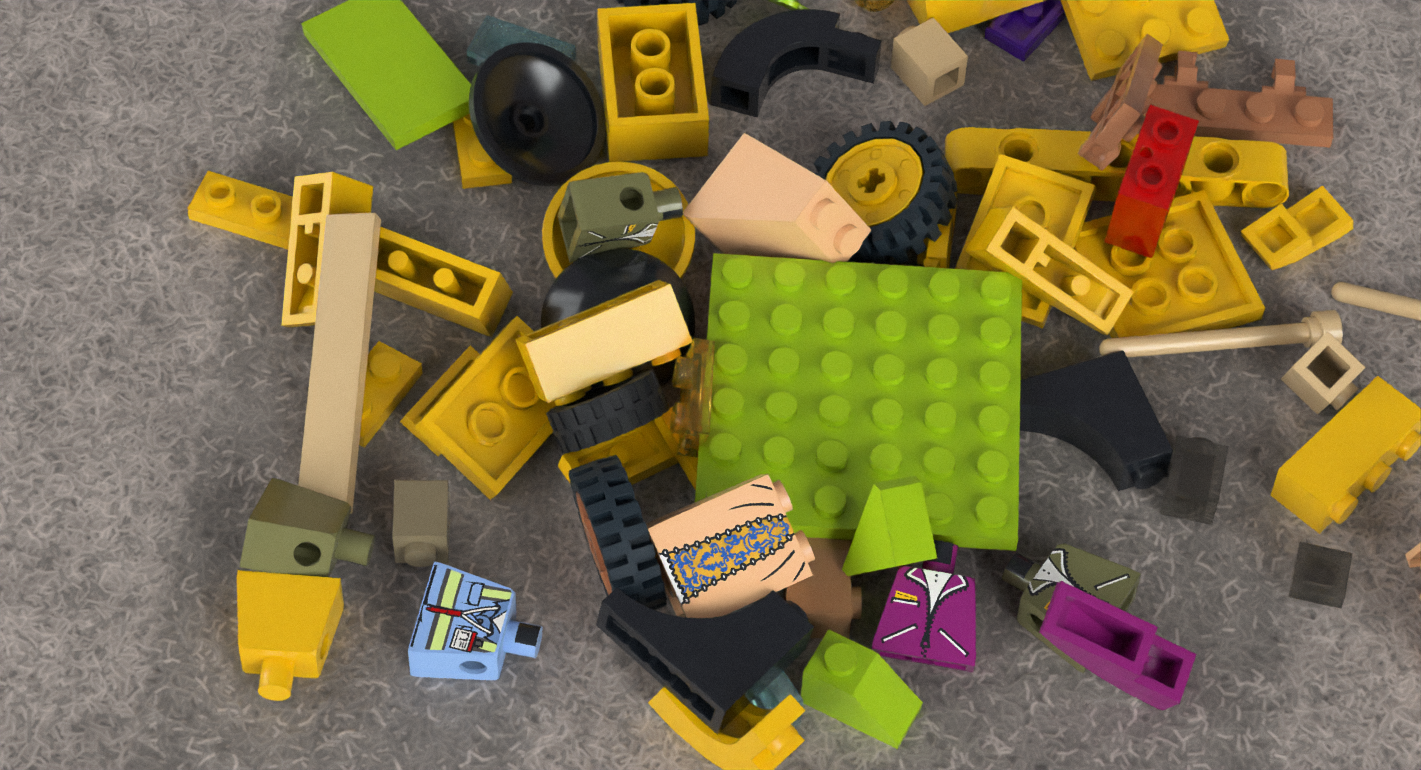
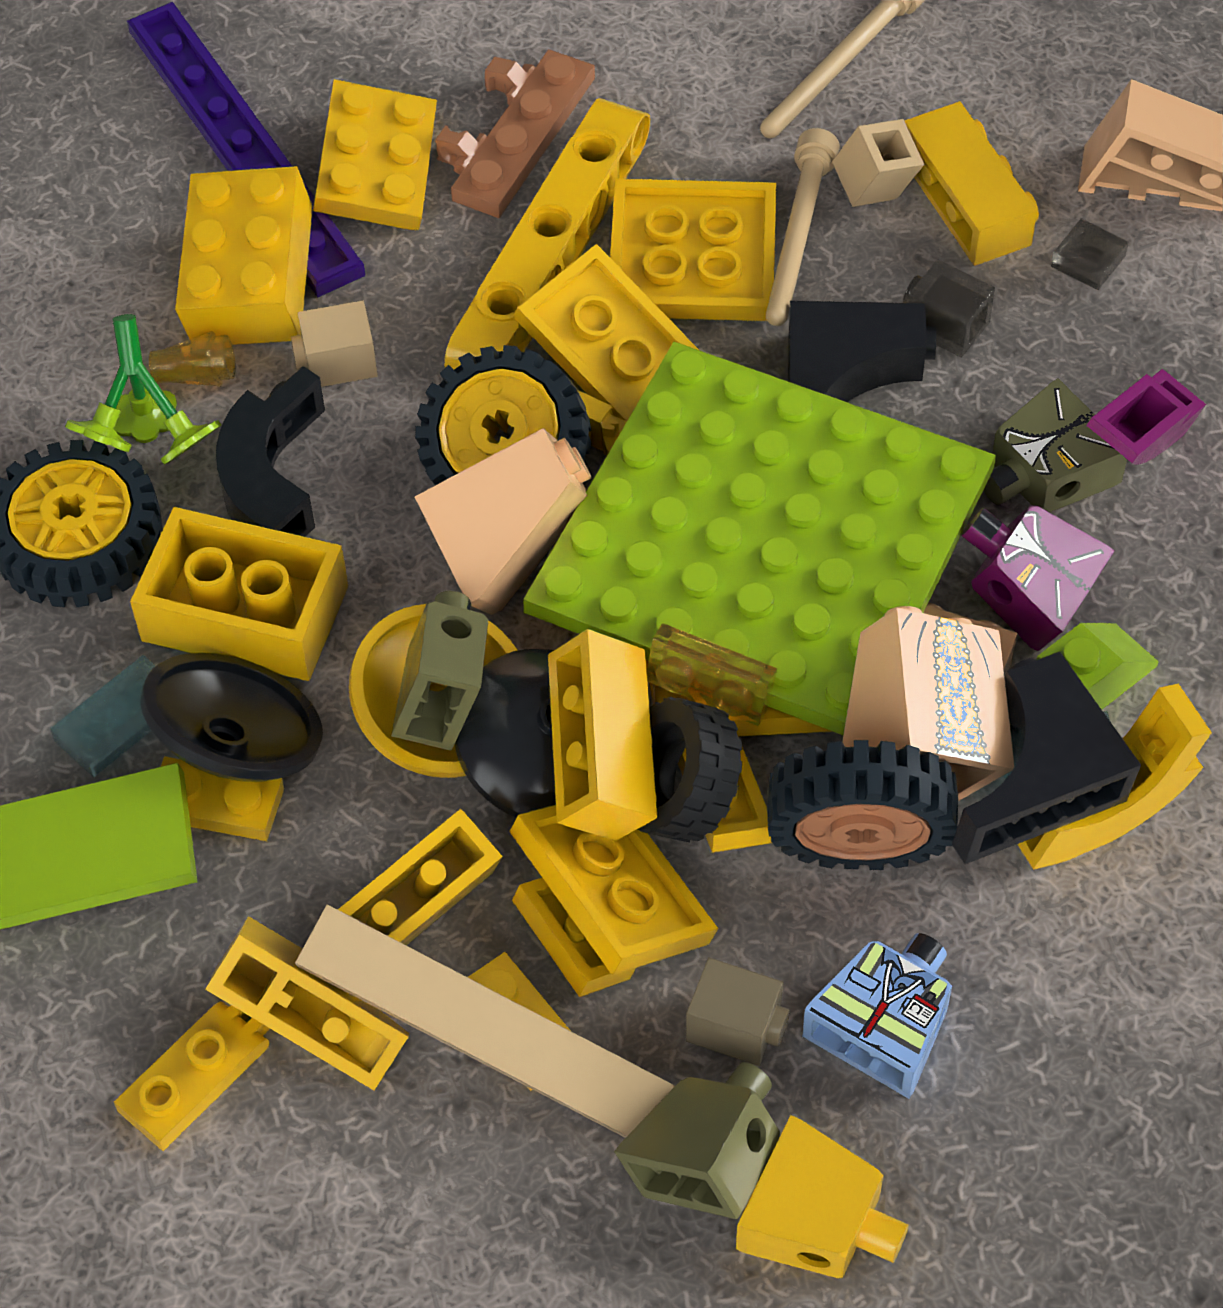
camera: 65 degrees left, 0 degrees up
lime slope [842,476,937,576] -> none
yellow slope [965,206,1134,335] -> none
nougat hinge [1078,34,1163,171] -> none
red window [1104,104,1199,258] -> none
yellow slope [1241,185,1354,271] -> none

